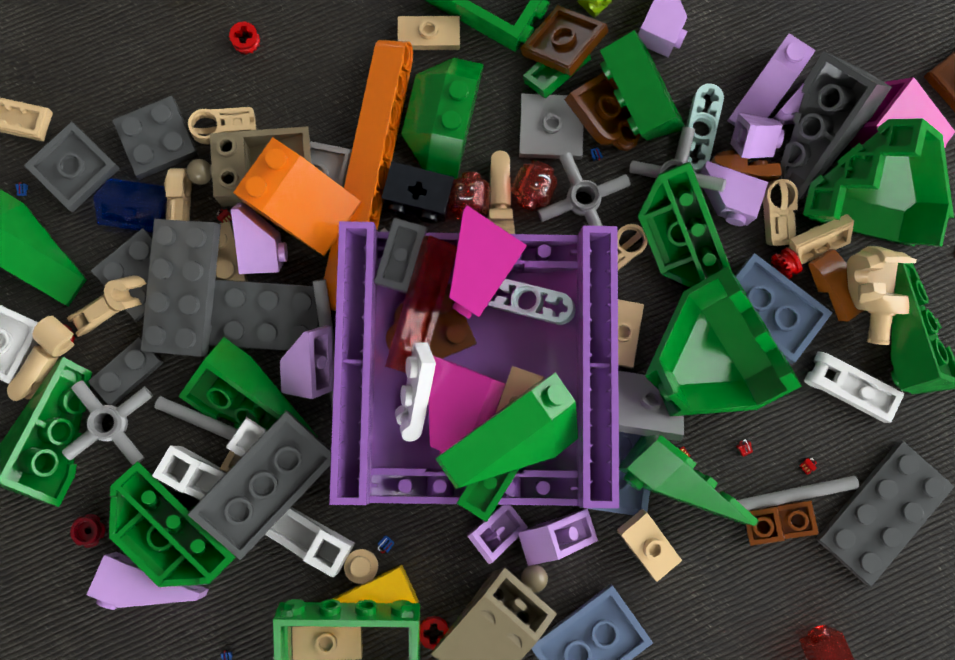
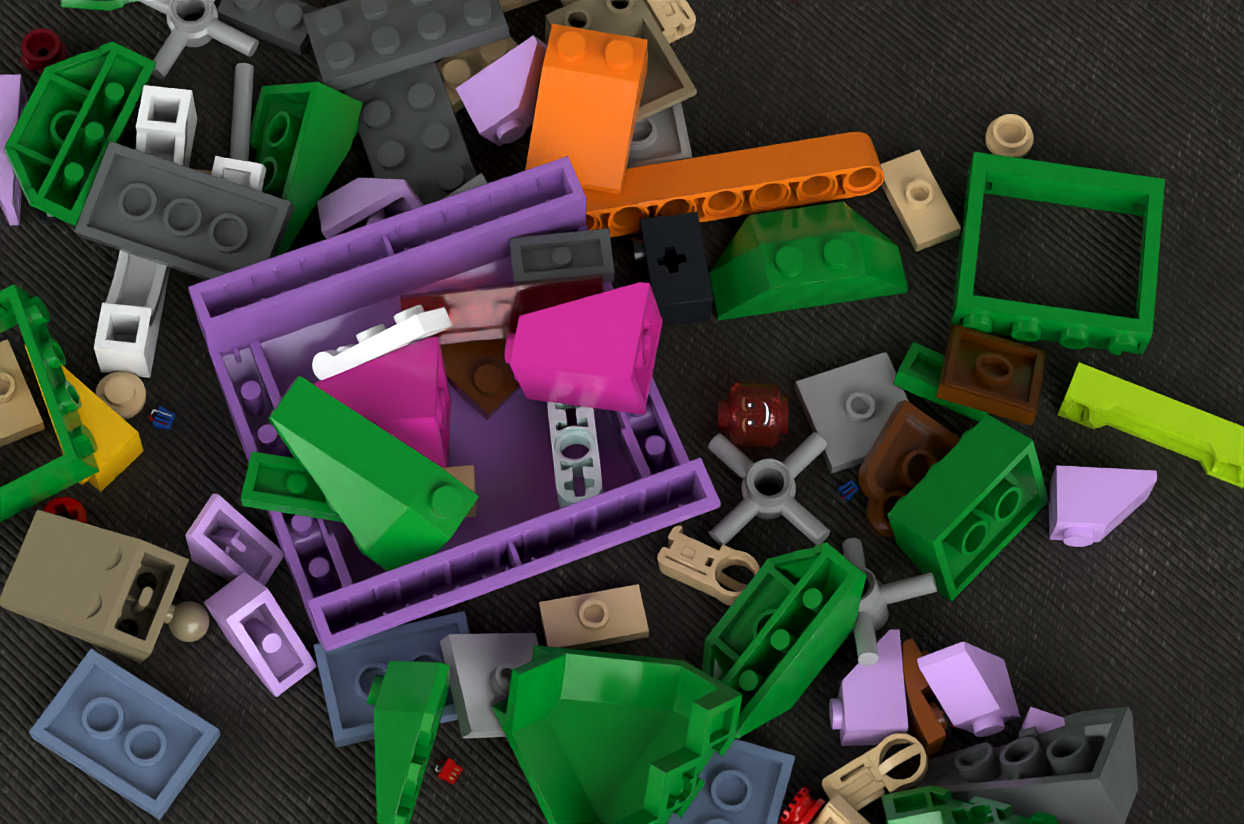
camera: 70 degrees right, 15 degrees down
clear red head [448,172,491,221] -> none
tan piece [487,150,515,234] -> none
tan plate [617,509,682,582] -> none
light aqua beam [686,83,724,173] -> none
lavender slope [727,33,816,126] -> none

